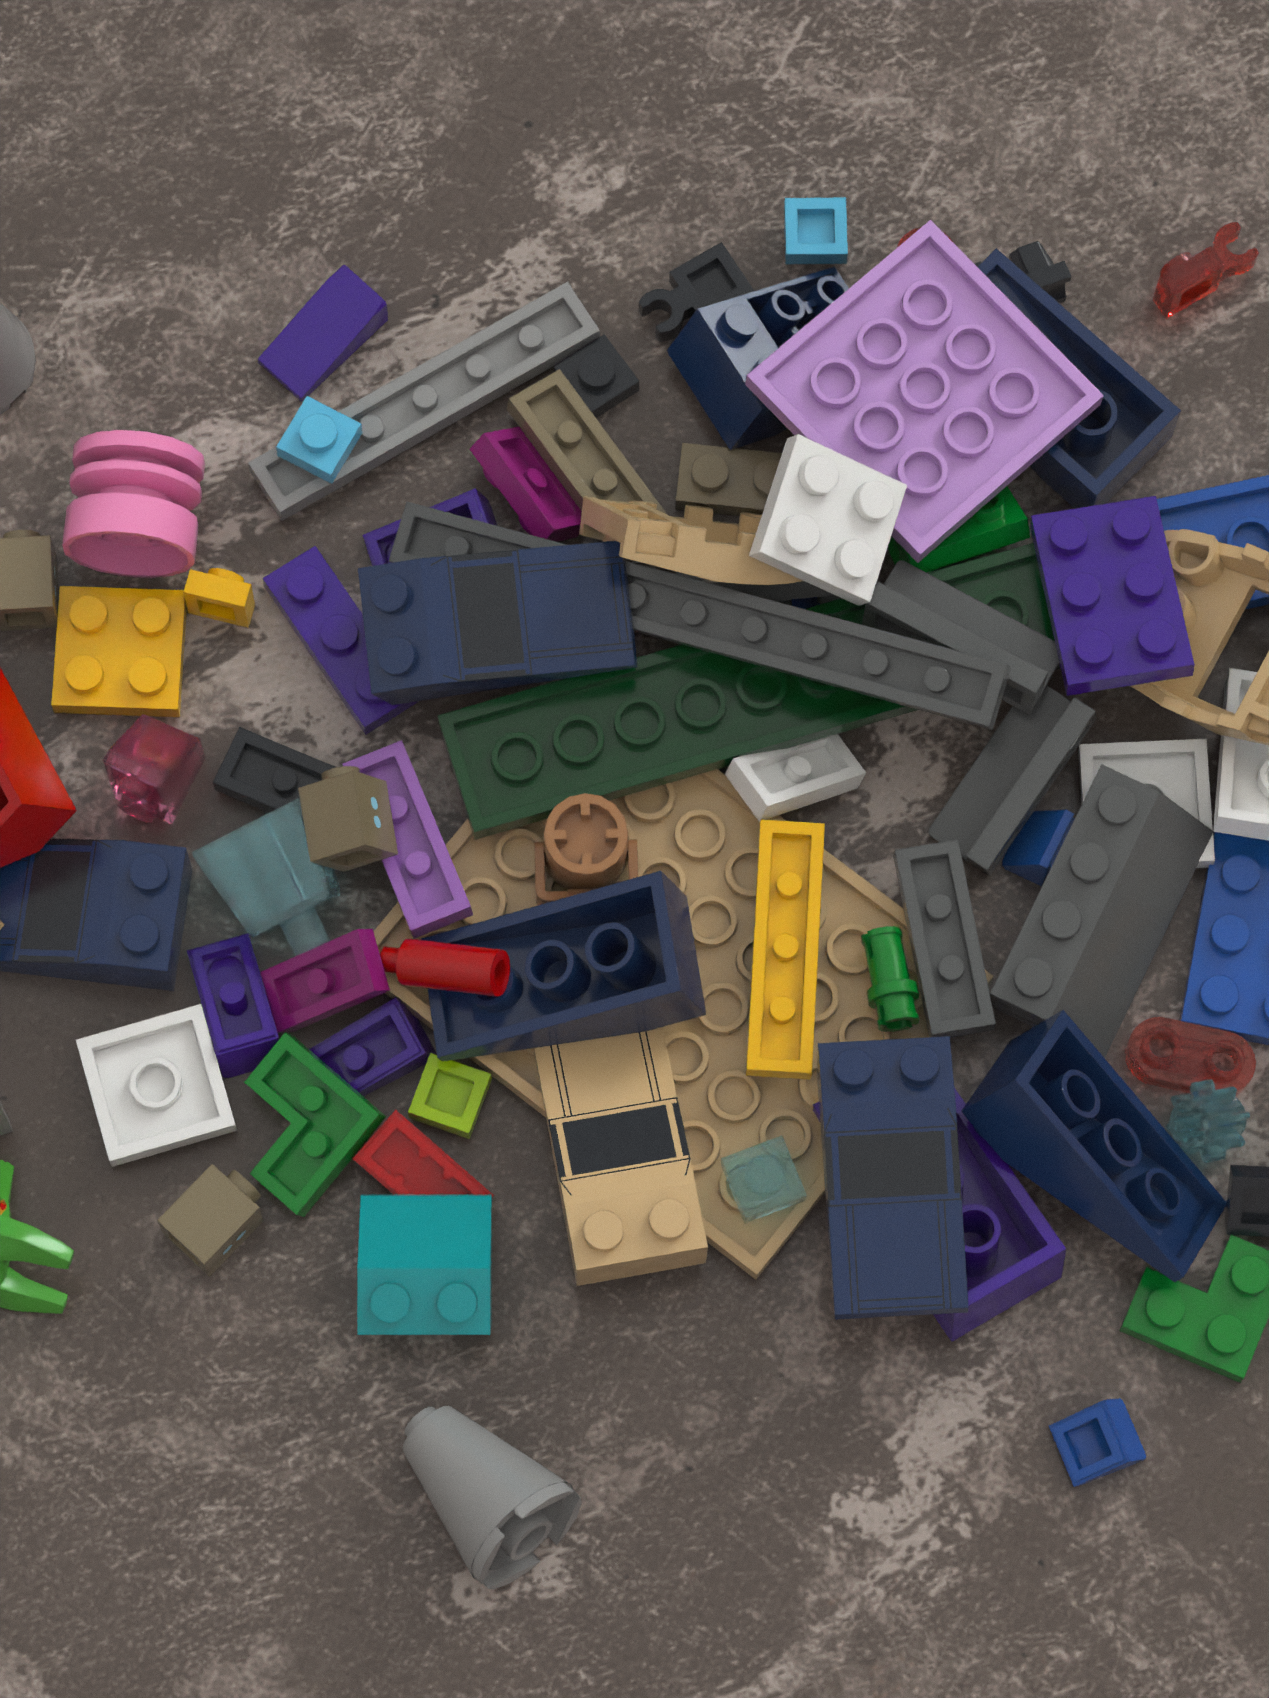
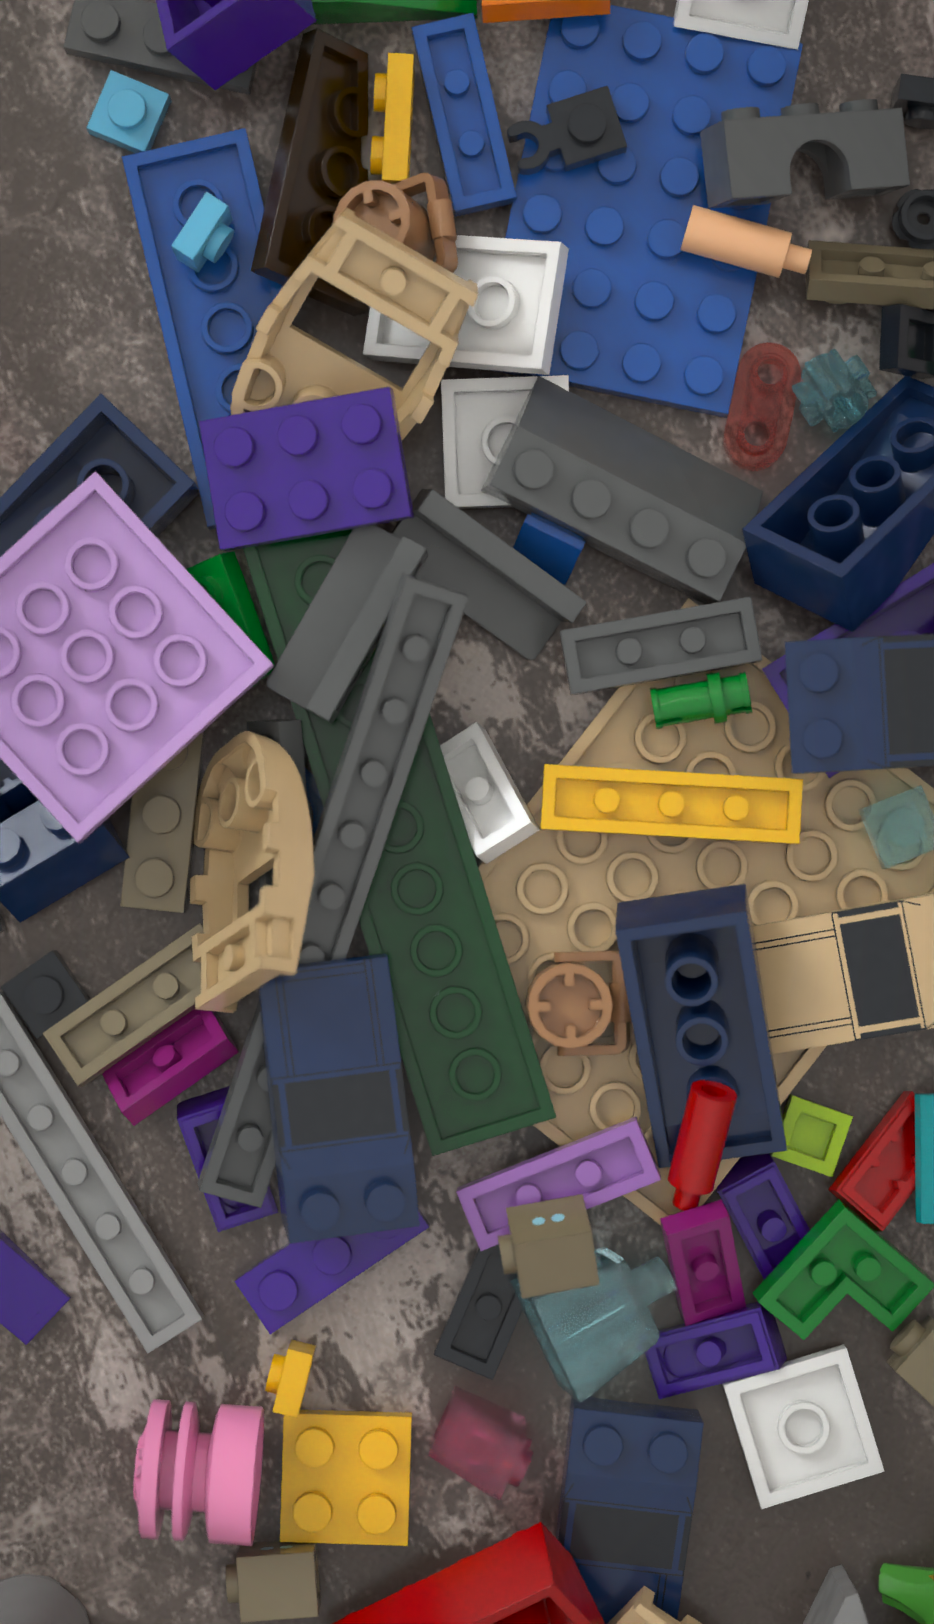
camera: 85 degrees left, 15 degrees up
medium azure plate [276,396,363,484] -> none
white plate [749,434,907,606] -> none

